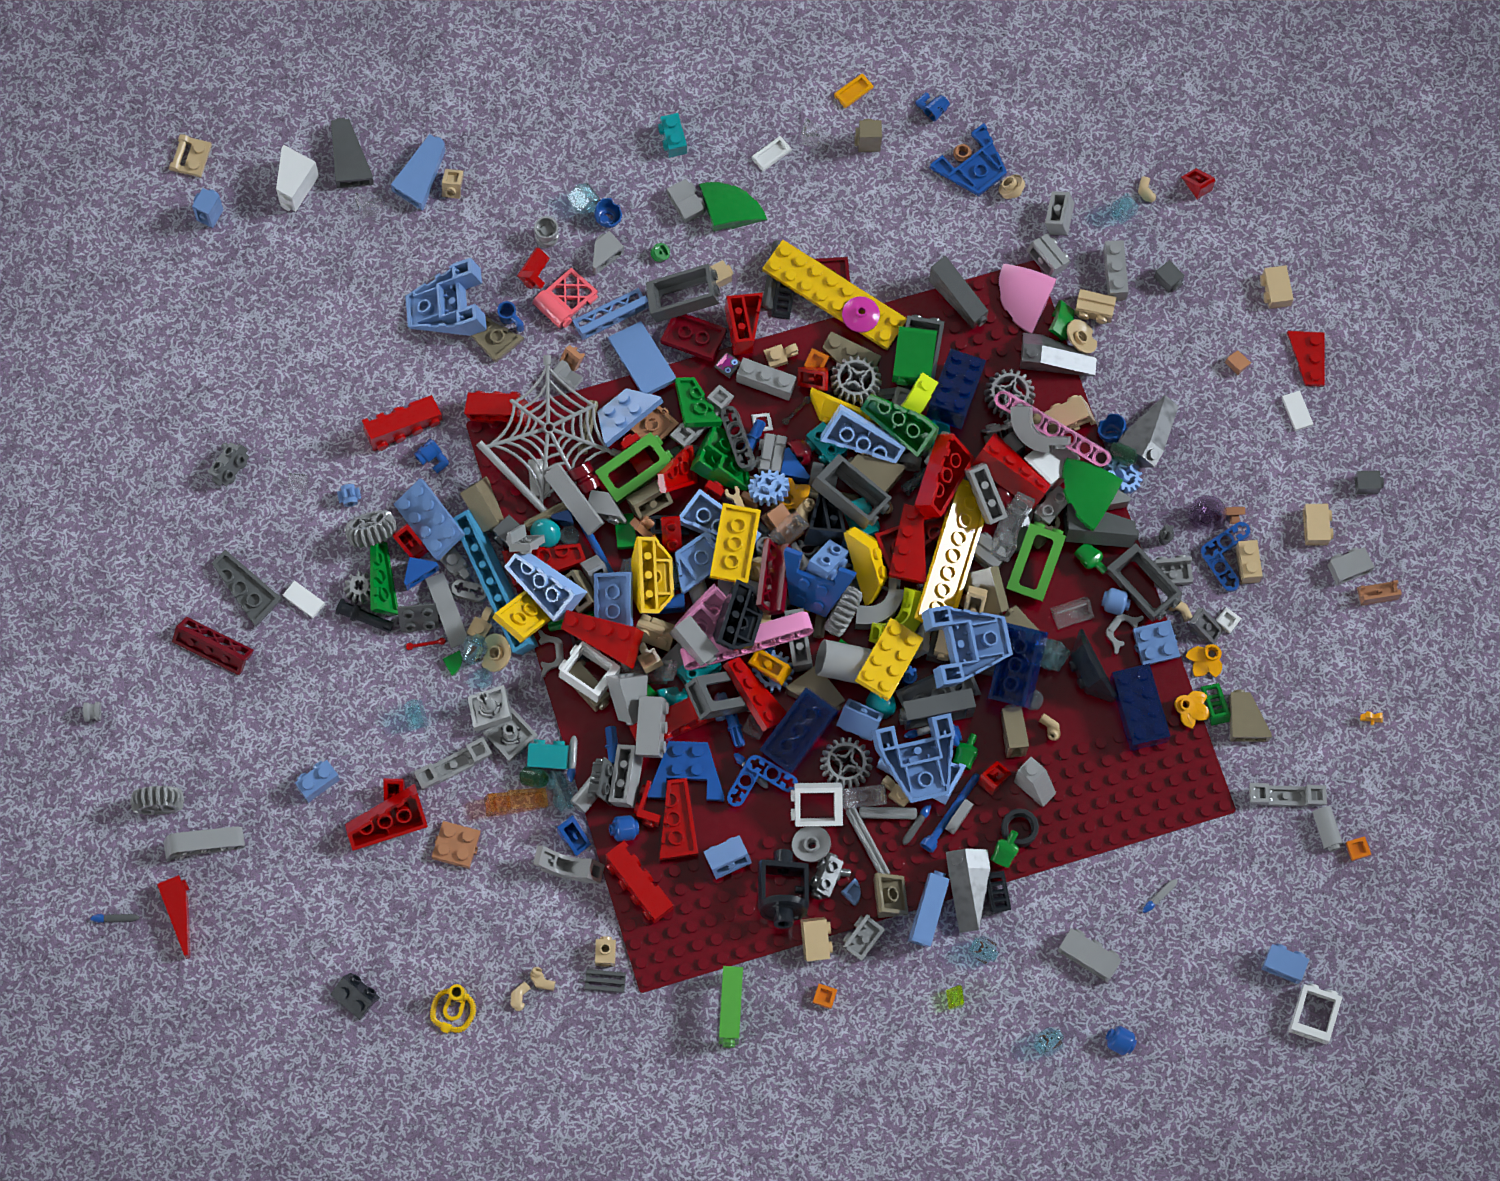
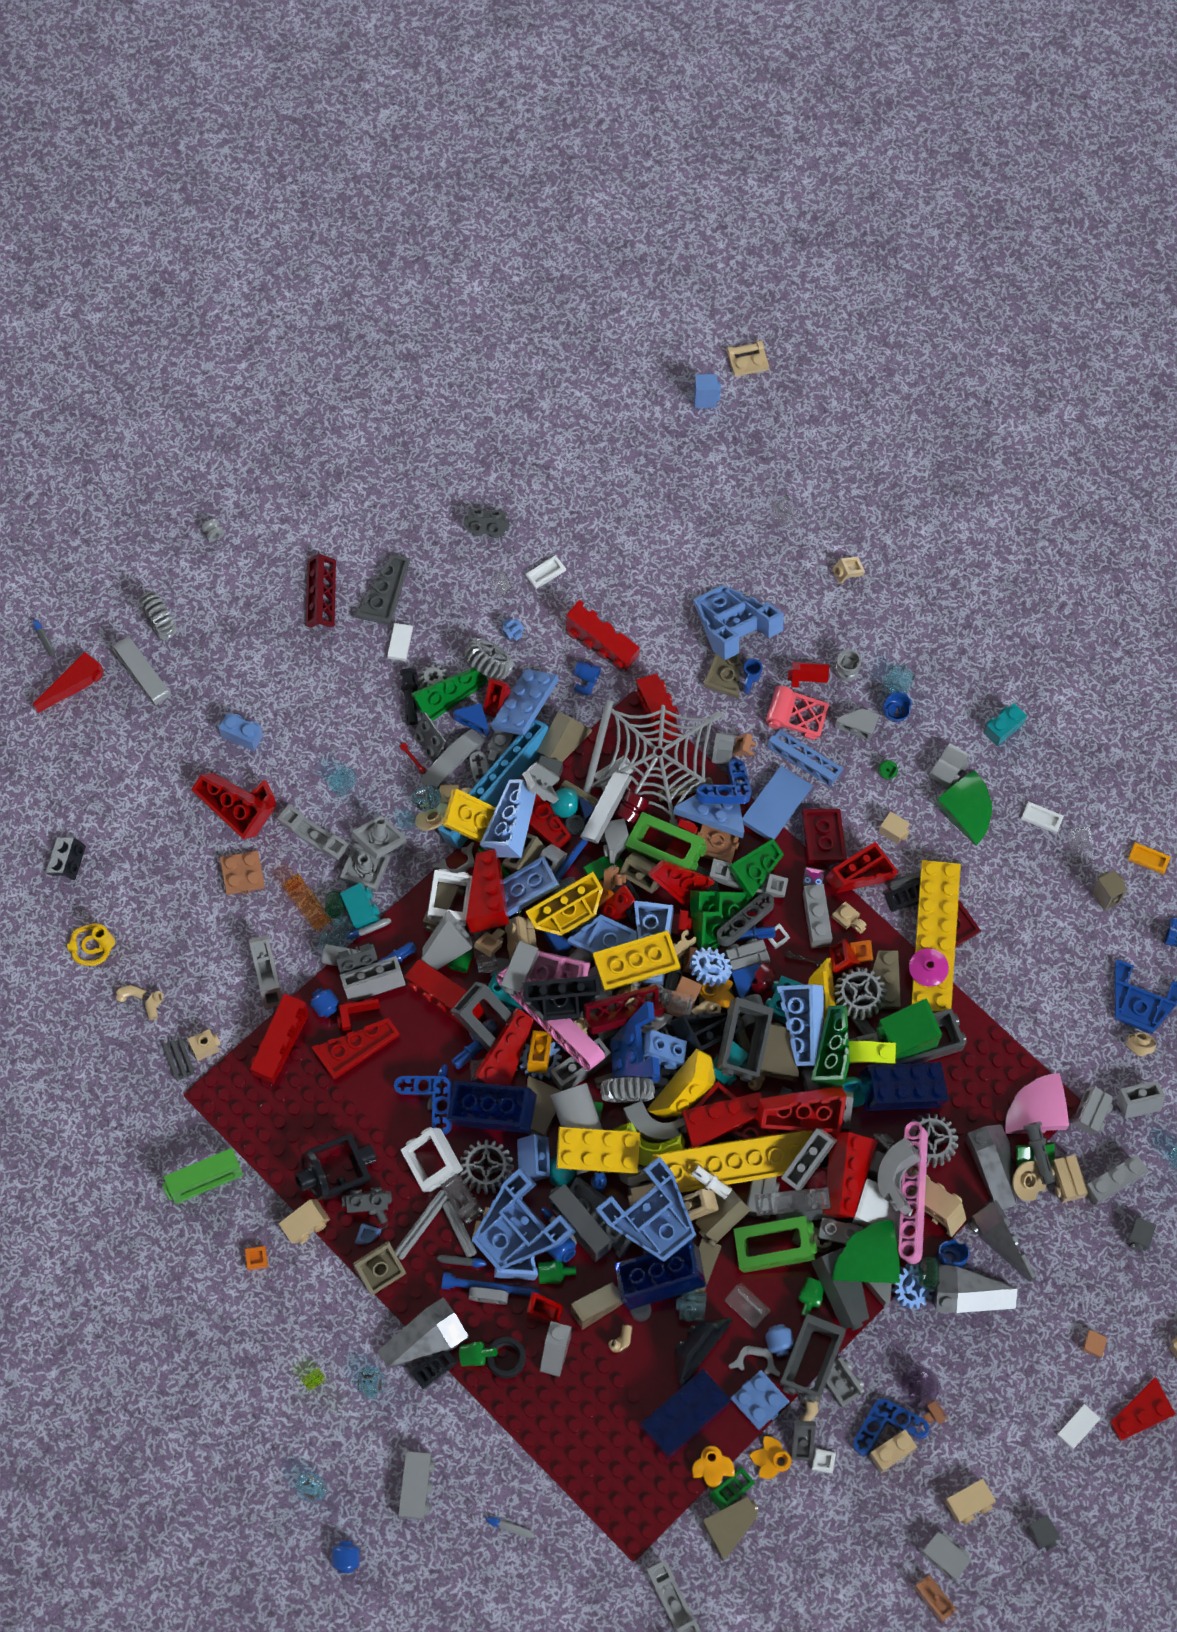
camera: 65 degrees right, 5 degrees down
white slope [276,145,319,212] -> none
dark grey slope [331,118,374,188] -> none
medium blue slope [391,134,446,210] -> none
green tile [443,650,462,676] -> none
blue slope [557,815,592,856] -> none
light grey brick [635,696,669,758] -> none
dark grey piece [646,264,721,323] -> none
blue wing [648,741,724,802] -> none
teal hair [657,687,688,707] -> none
medium blue brick [704,835,752,879] -> none
light grey dish [792,826,831,863] -> none
light grey bracket [842,914,885,961] -> none
medium blue slope [907,871,949,947] -> none
dark grey slope [929,256,988,329] -> none
nougat plate [953,144,972,162] -> none
dark grey axle [1159,524,1174,545] -> none
none -> white tile [525,555,566,589]
none -> white pin [691,1165,732,1200]
none -> blue beam [696,759,752,804]
none -> flat silver wedge [970,1200,1036,1282]
none -> dark grey pin [1023,1122,1055,1185]

